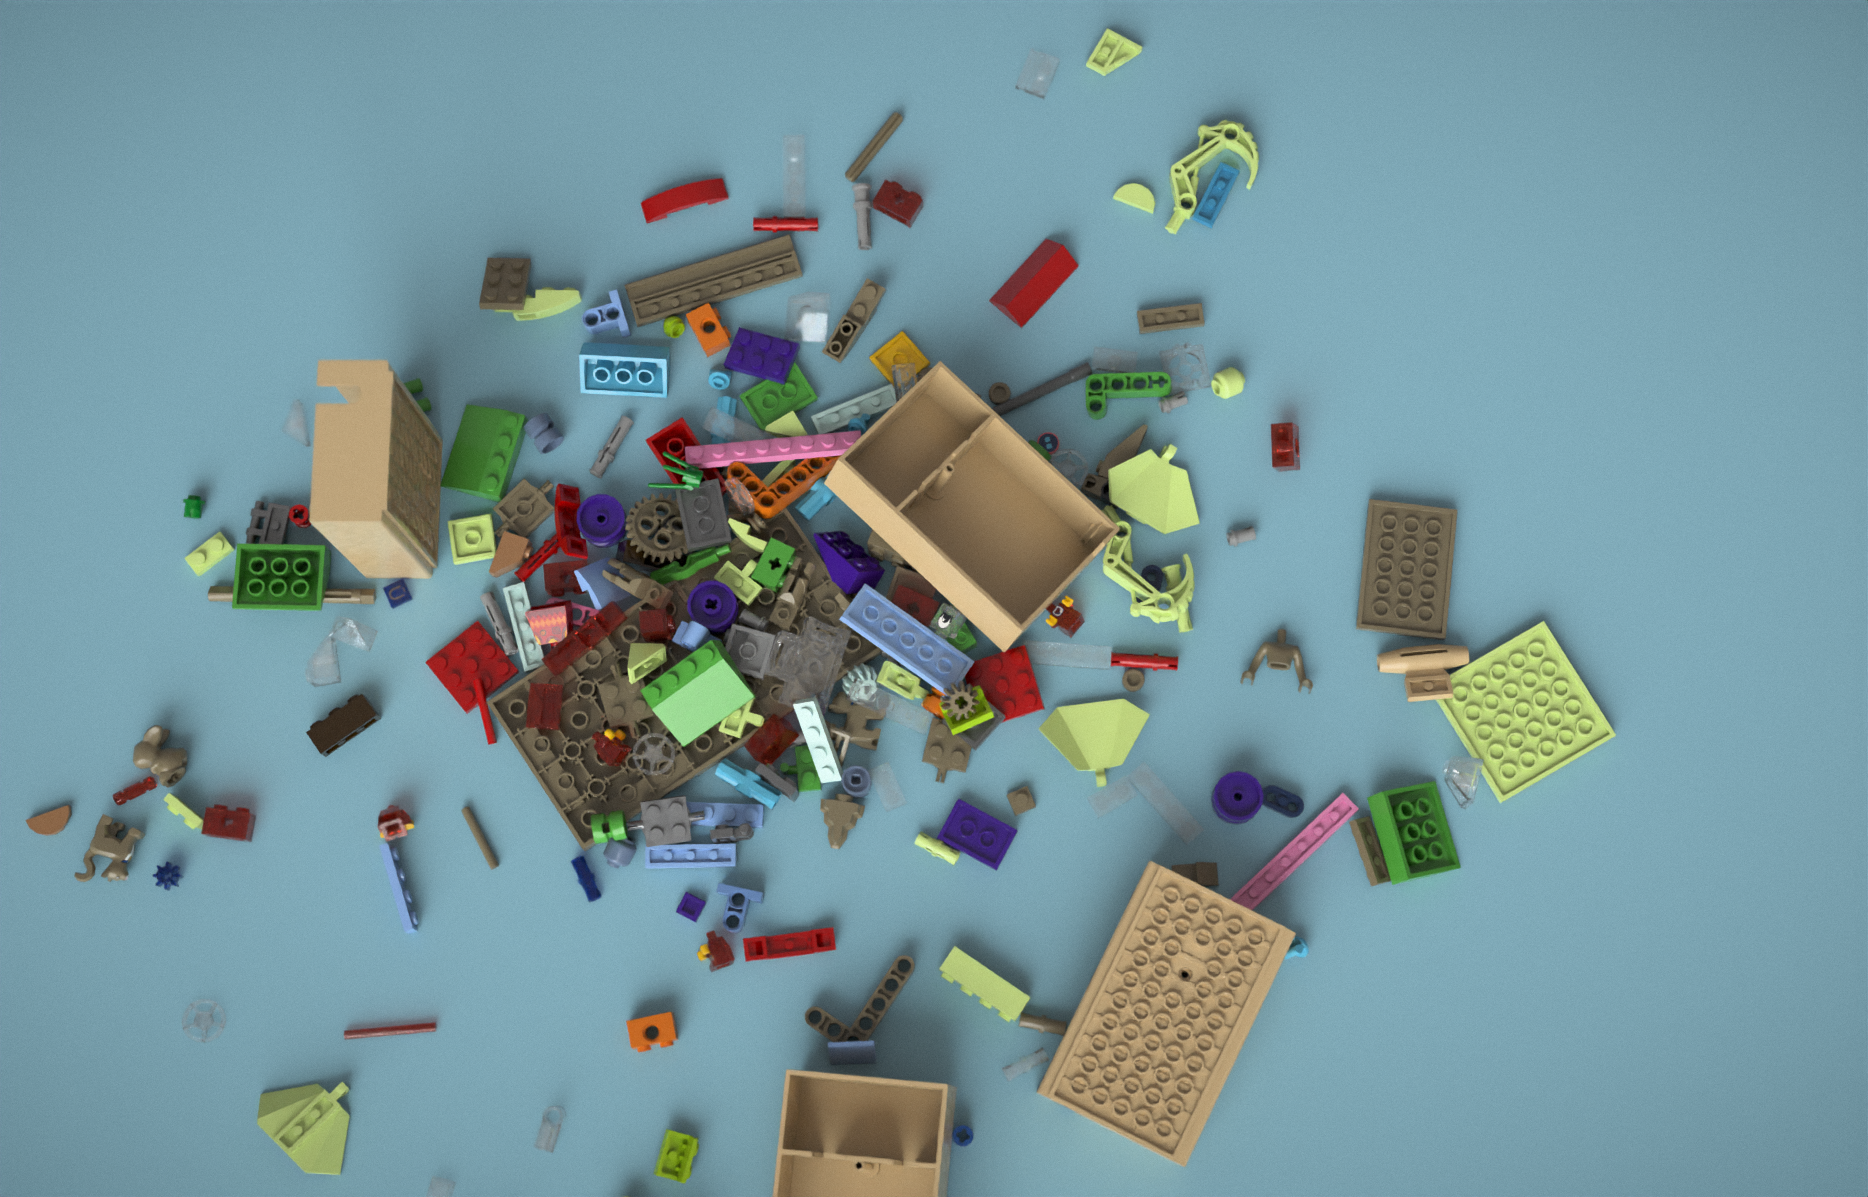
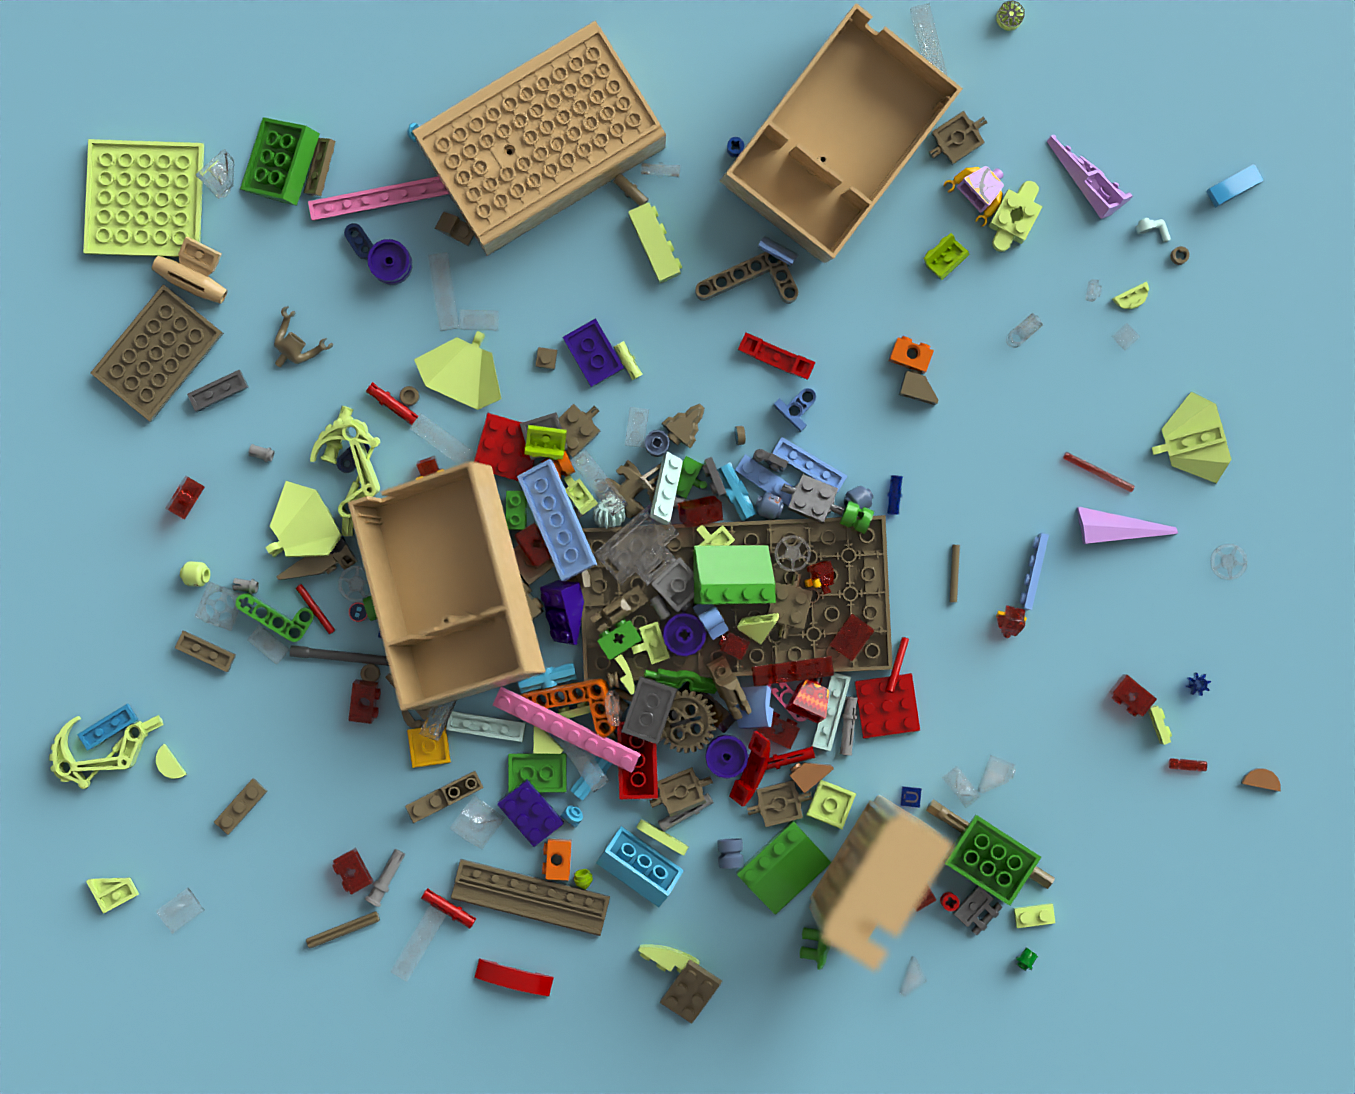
camera: 155 degrees left, 10 degrees up
dark tan animal [74,814,145,882] -> none
dark tan animal [133,725,187,788] -> none
dark brown brick [306,694,381,757] -> none
light blue tile [582,289,631,338] -> none
green plant [648,452,704,491] -> none
dark purple tile [676,892,707,922] -> none
clear red piece [697,931,735,972] -> none
medium azure plate [848,413,870,436] -> none
clear brick [929,602,967,639] -> none
dark tan gear [940,681,979,720] -> none
red slope [989,239,1079,329] -> none
none -> flat silver plate [187,370,249,412]
none -> dark tan plate [214,778,268,835]
none -> red piece [295,584,335,635]
none -> clear red brick [348,679,381,724]
none -> yellowish green beam [636,819,689,855]
none -> dark tan plate [649,767,713,817]
none -> dark tan tile [735,426,746,445]
none -> sand blue head [755,492,785,520]
none -> dark tan slope [899,369,938,405]
none -> lavender wedge [1077,507,1178,544]

